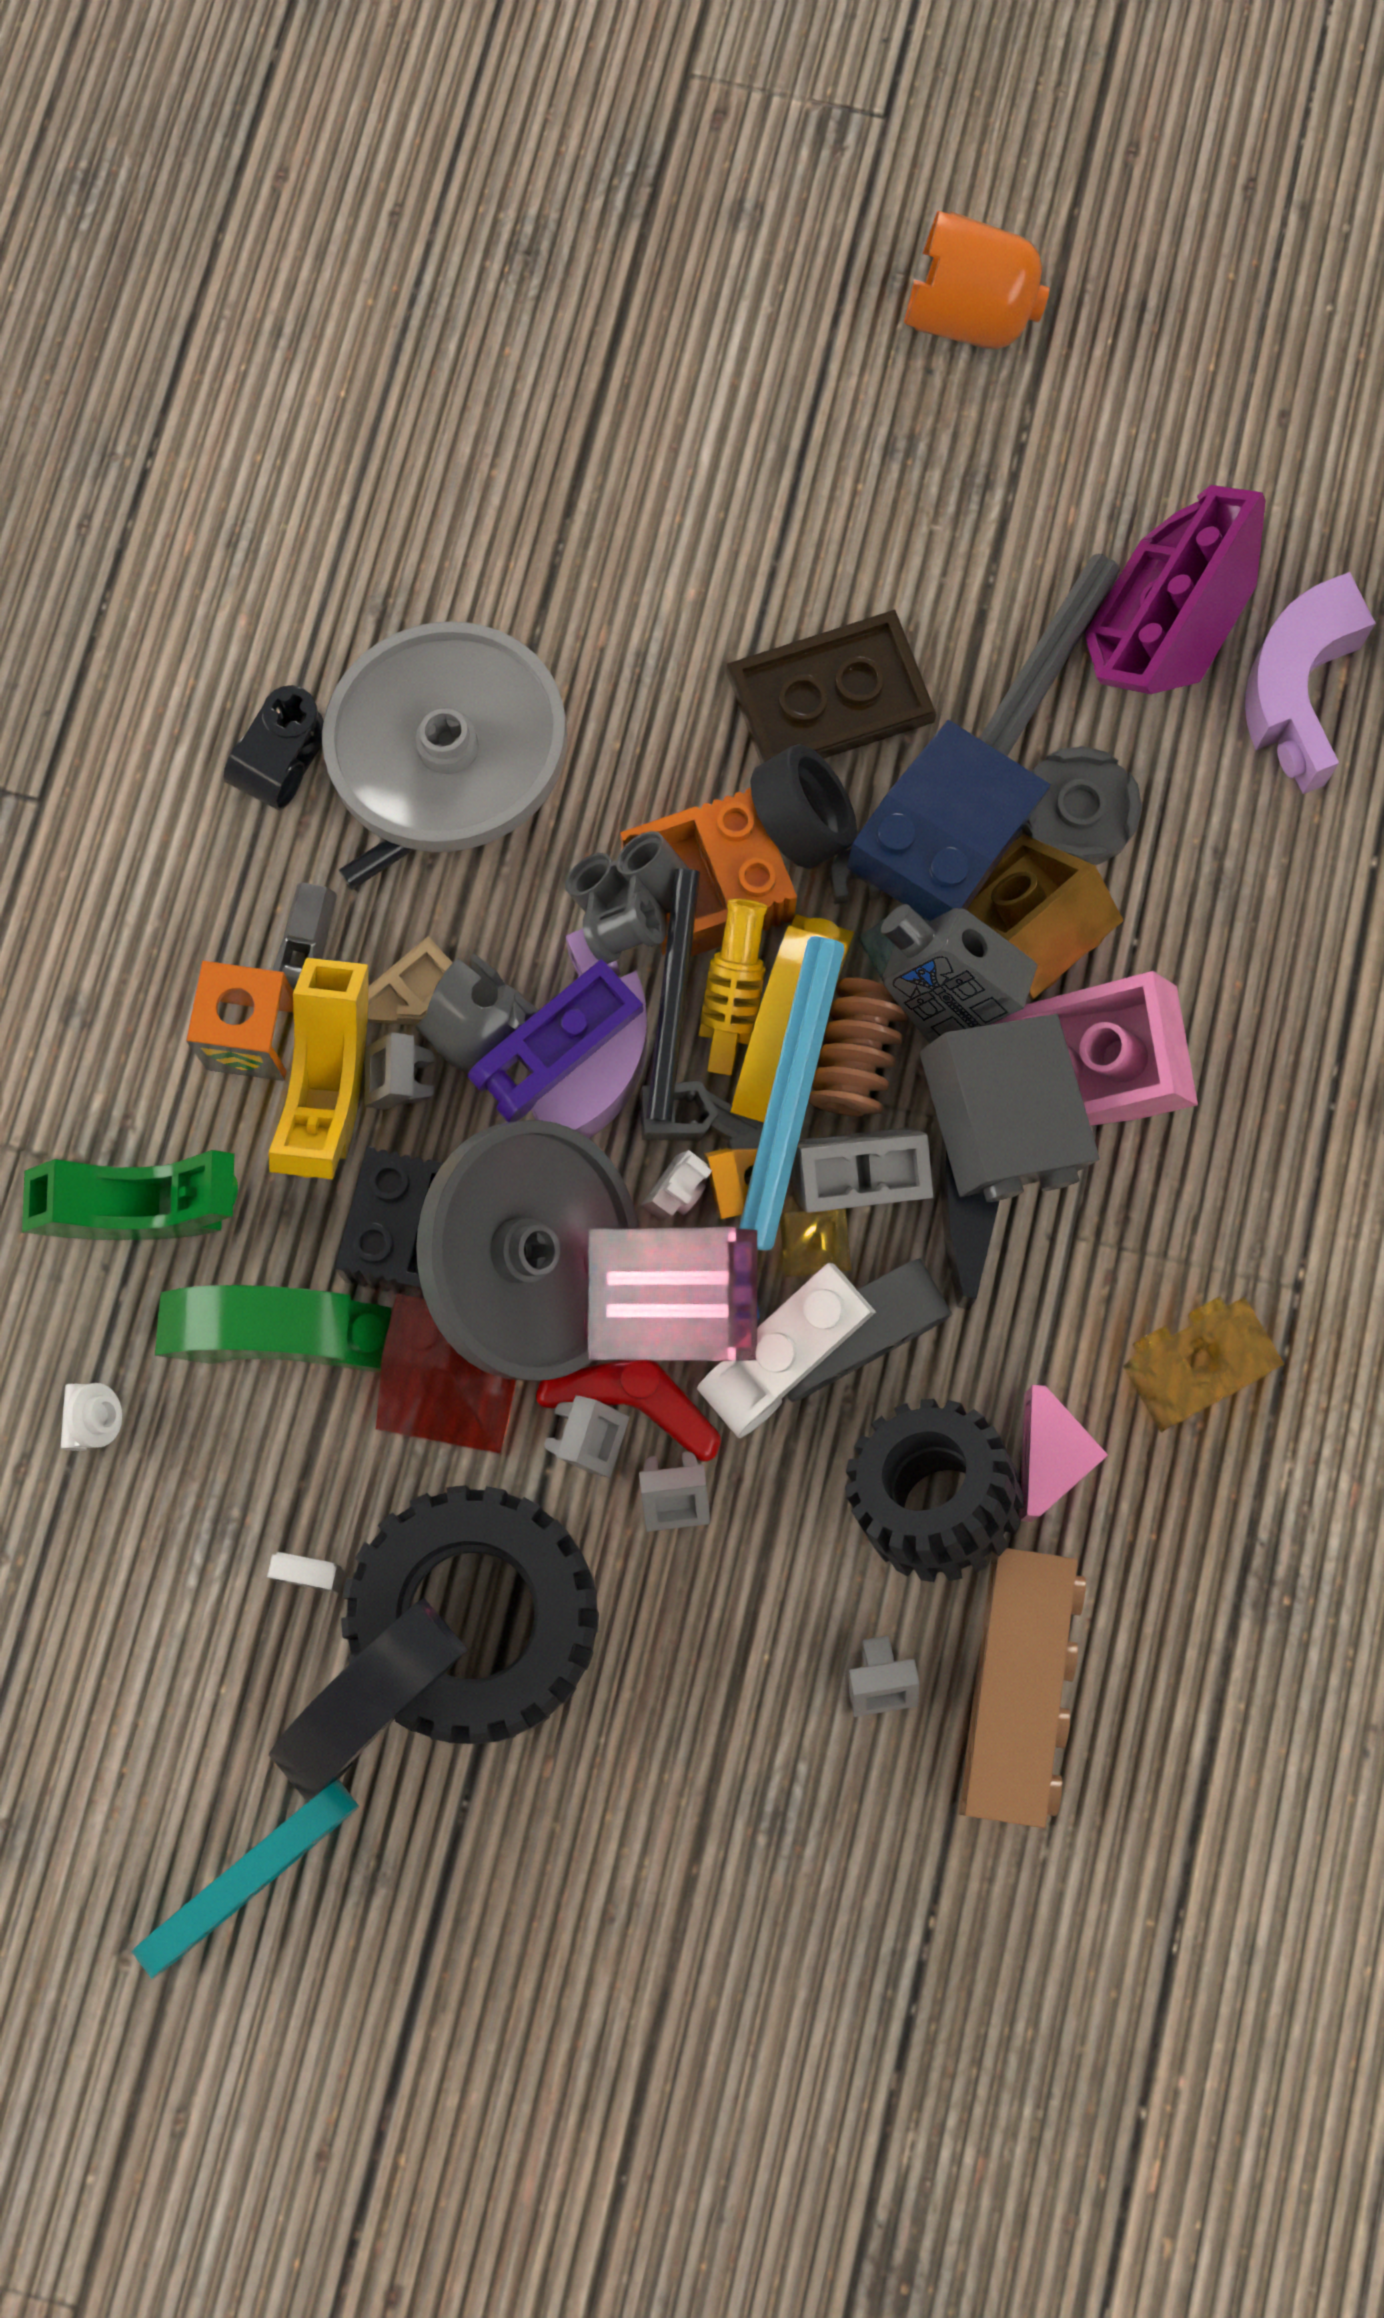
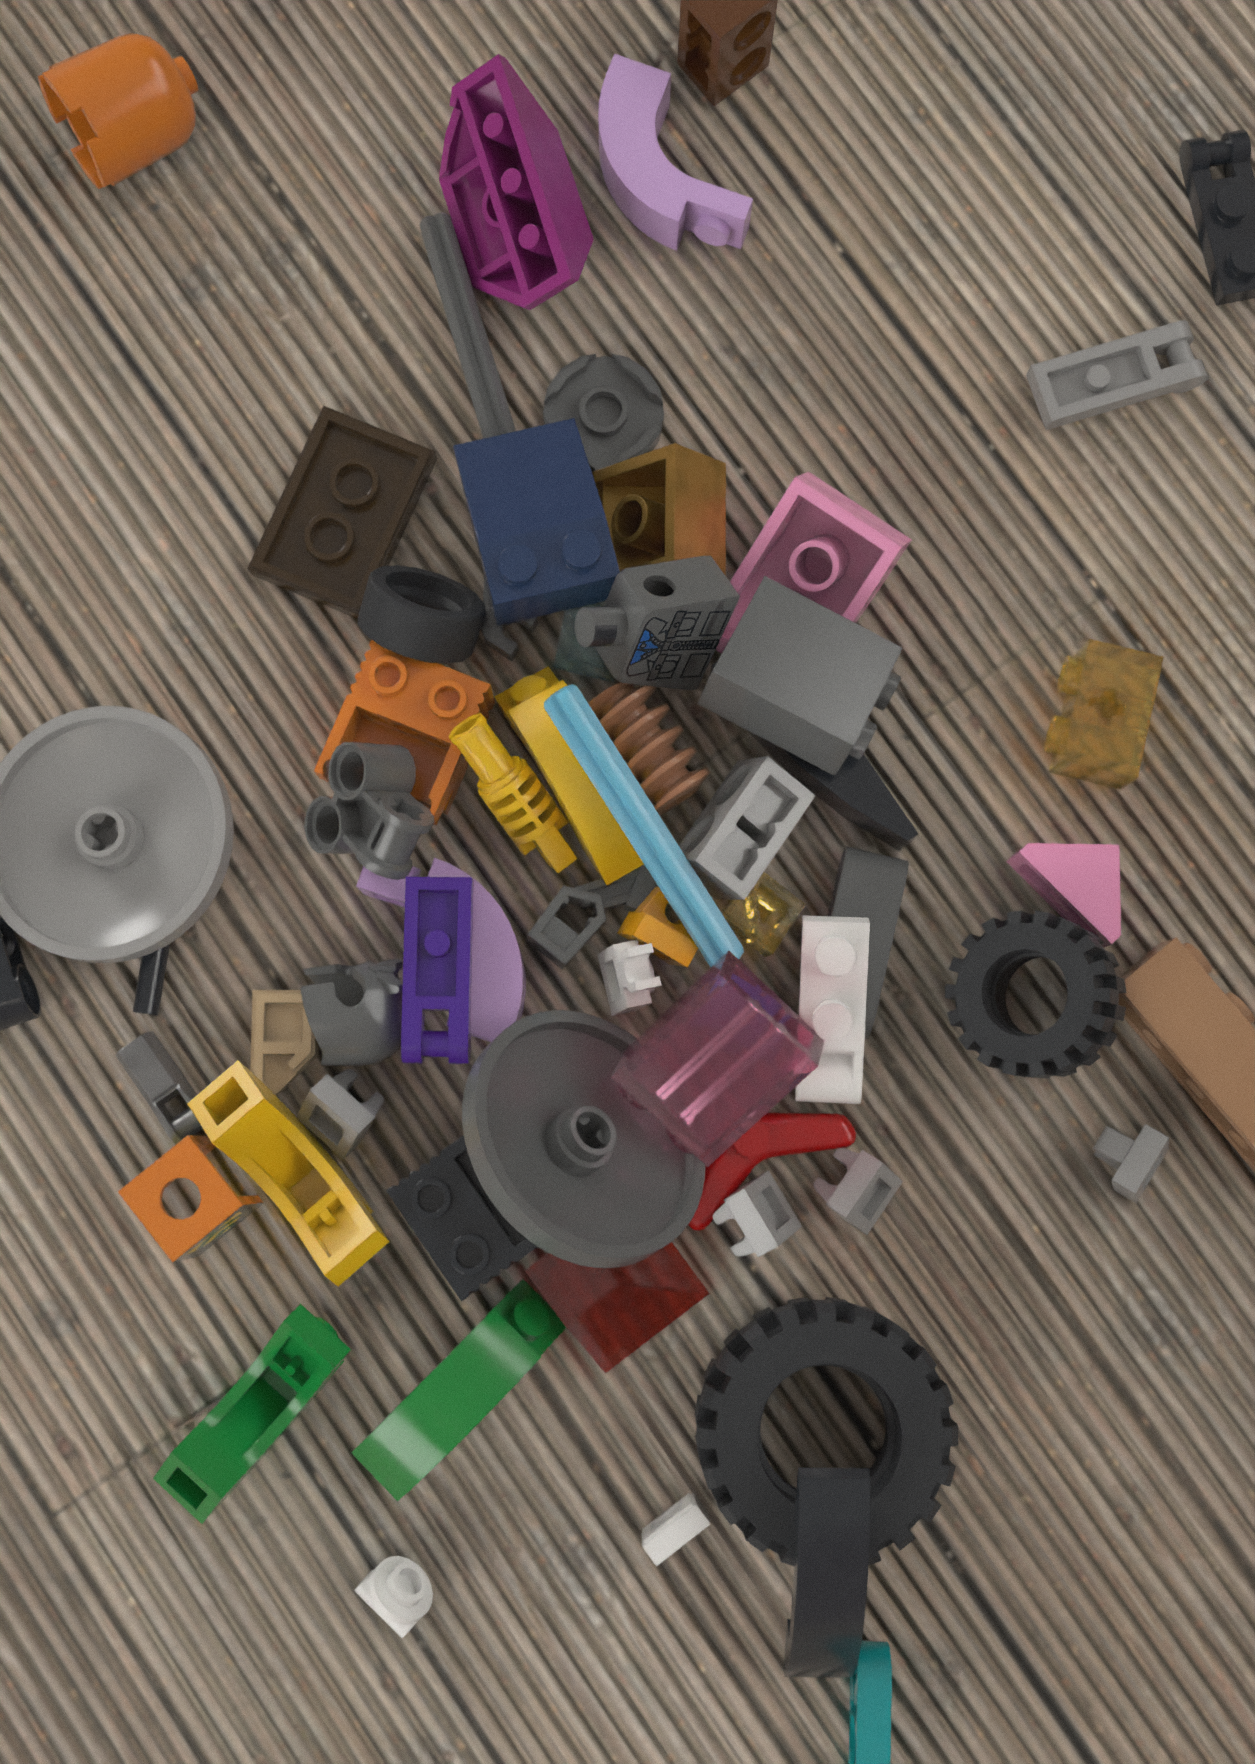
camera: 50 degrees left, 5 degrees up
black bar [646,868,700,1122] -> none

